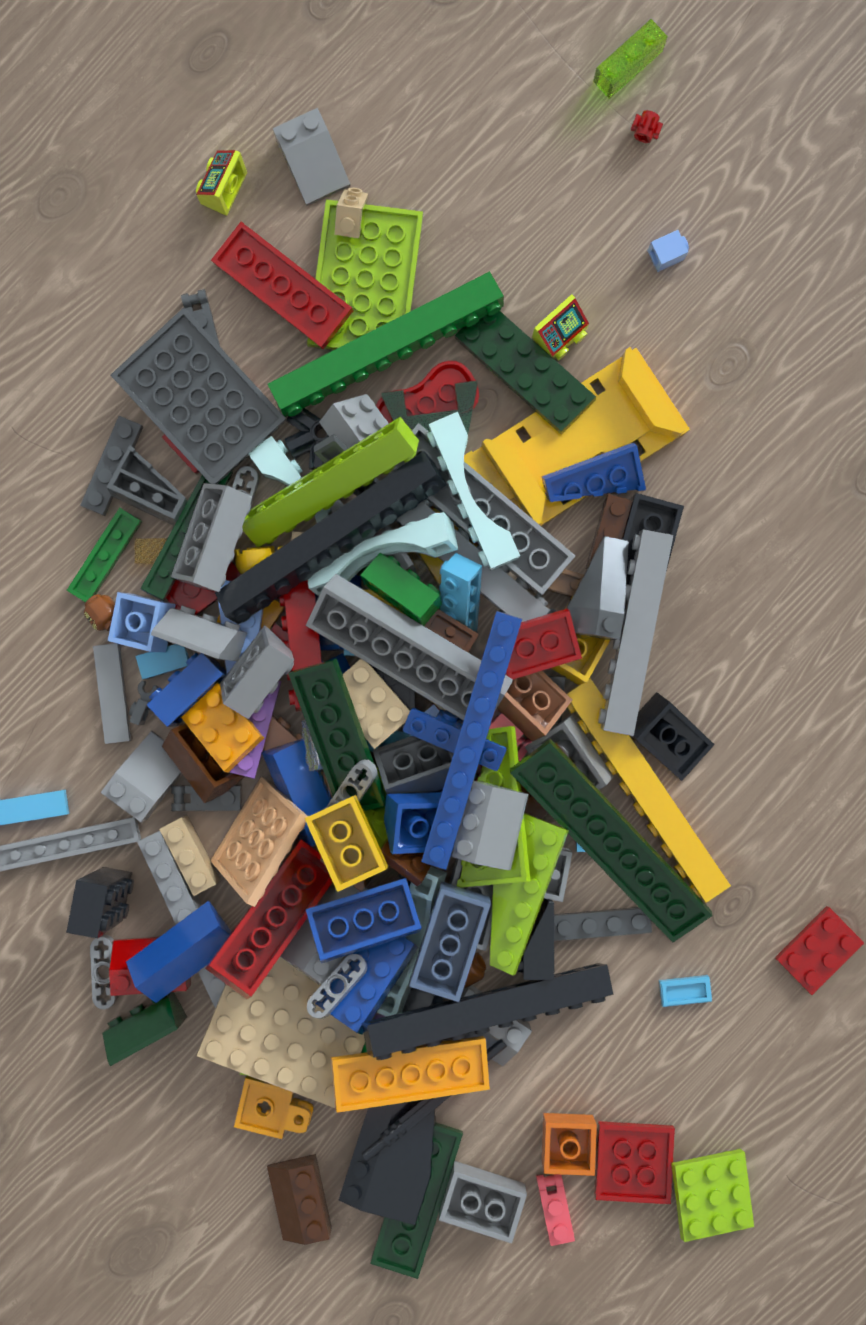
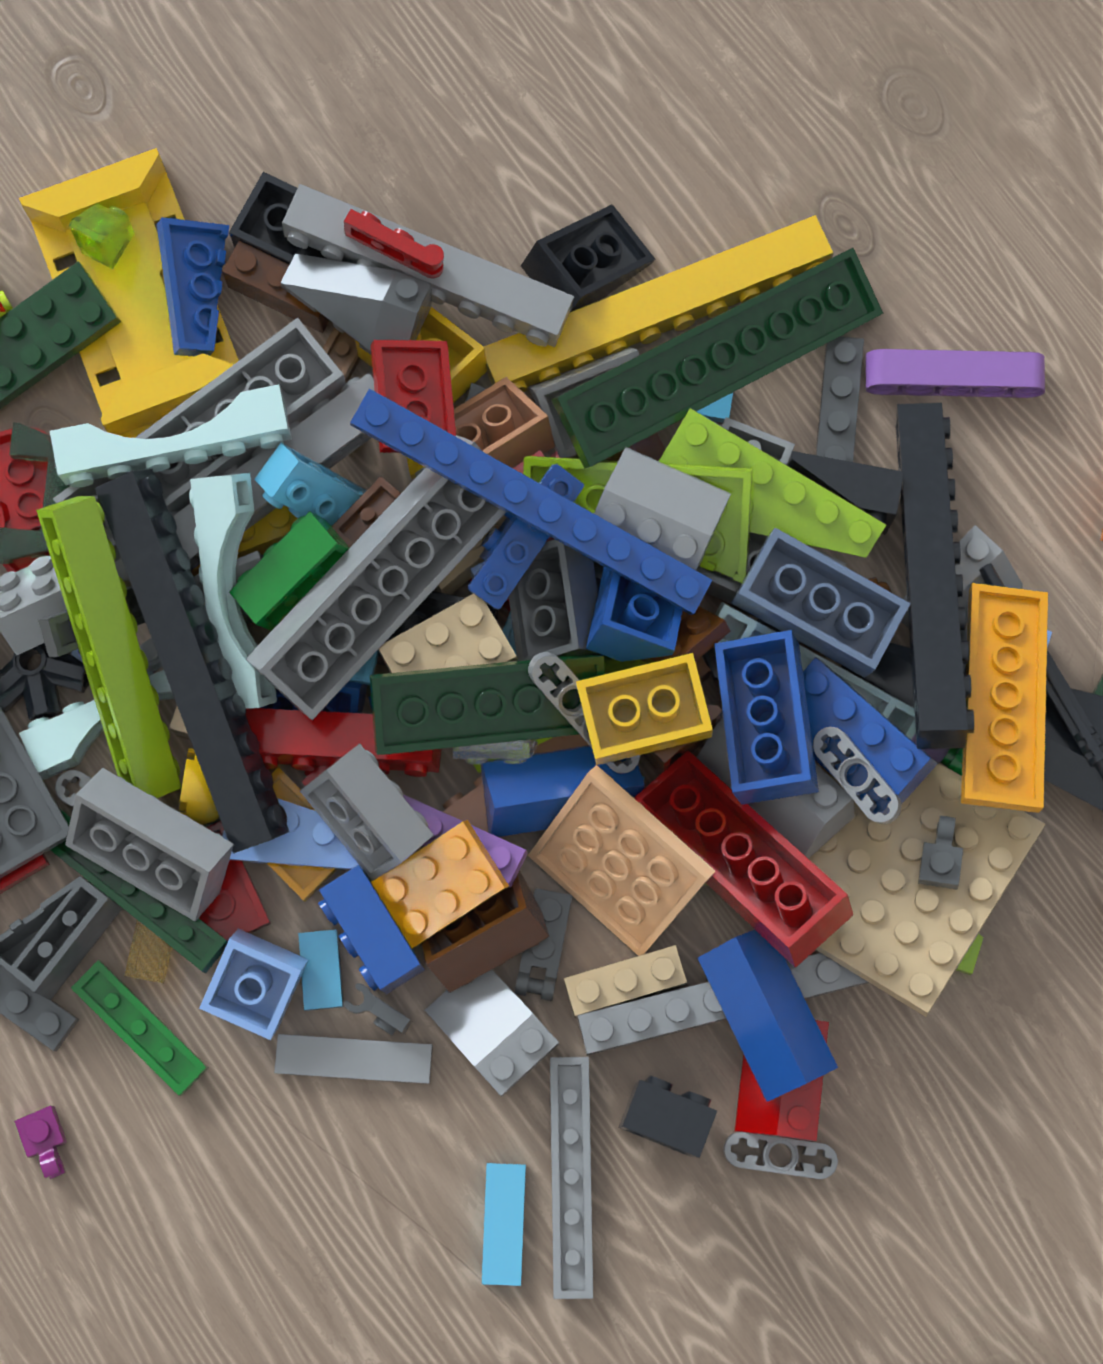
camera: 80 degrees left, 10 degrees down
dark orange head [84,594,115,631] -> none
dark green slope [102,992,187,1066] -> none
light grey slope [151,606,247,661] -> none
light orange plate [234,1076,314,1139] -> none
medium azure tile [659,975,712,1007] -> none
red plate [775,906,864,995] -> none
none -> magenta plate [14,1105,67,1179]
none -> clear neon green slope [69,203,135,269]
none -> red plate [344,209,444,279]
none -> medium lavender beam [866,349,1045,398]
none -> dark grey plate [918,816,963,890]

